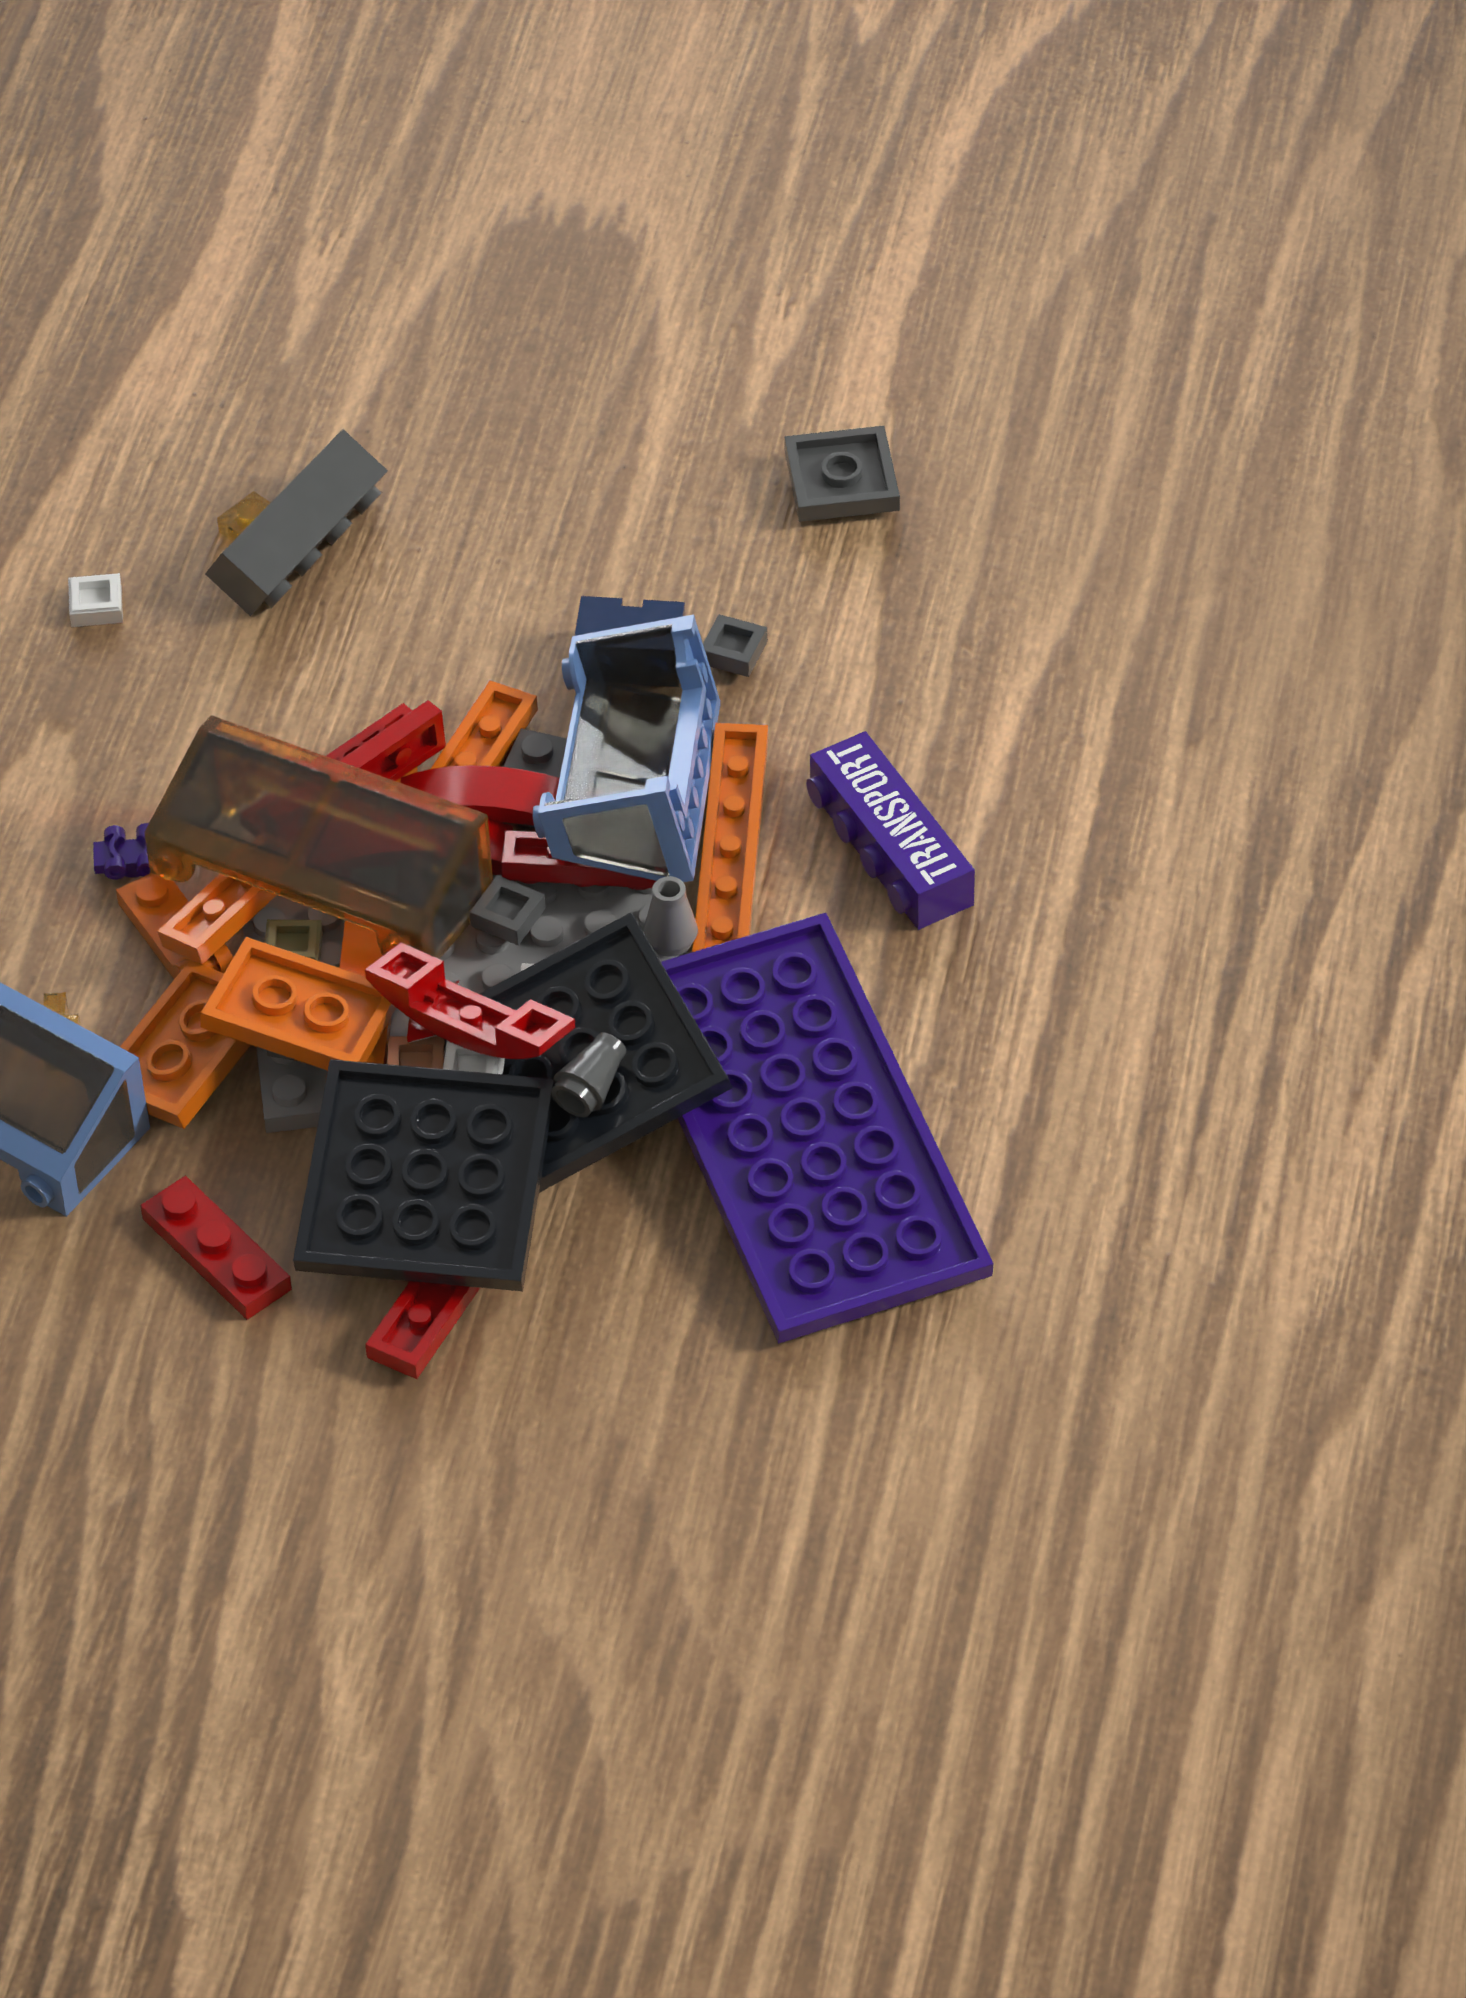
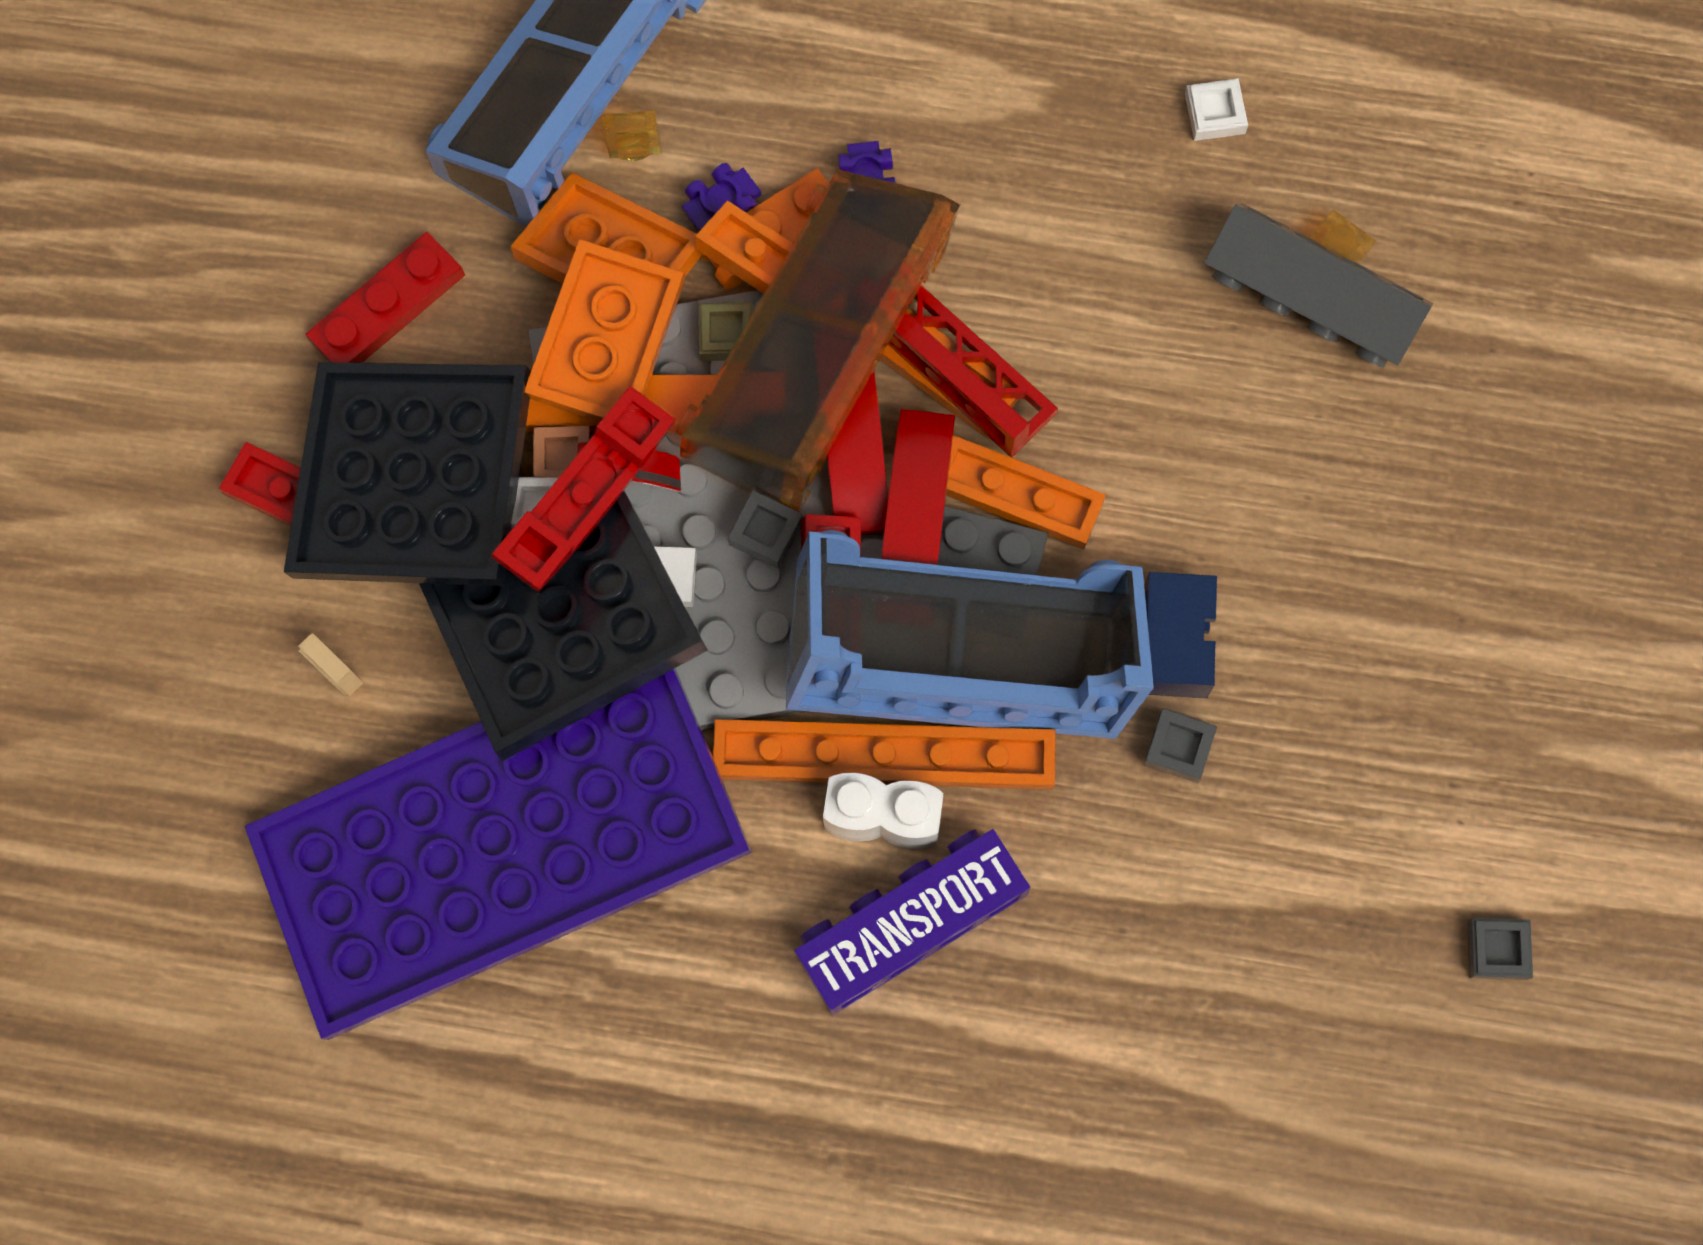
camera: 90 degrees right, 25 degrees up
dark grey cone [551,1032,626,1117] -> none
light grey cone [643,876,698,956] -> none
dark grey plate [784,426,900,522] -> none
none -> tan tile [298,633,363,697]
none -> dark purple piece [682,163,762,232]
none -> white brick [823,773,944,849]
none -> dark grey tile [1467,918,1533,980]

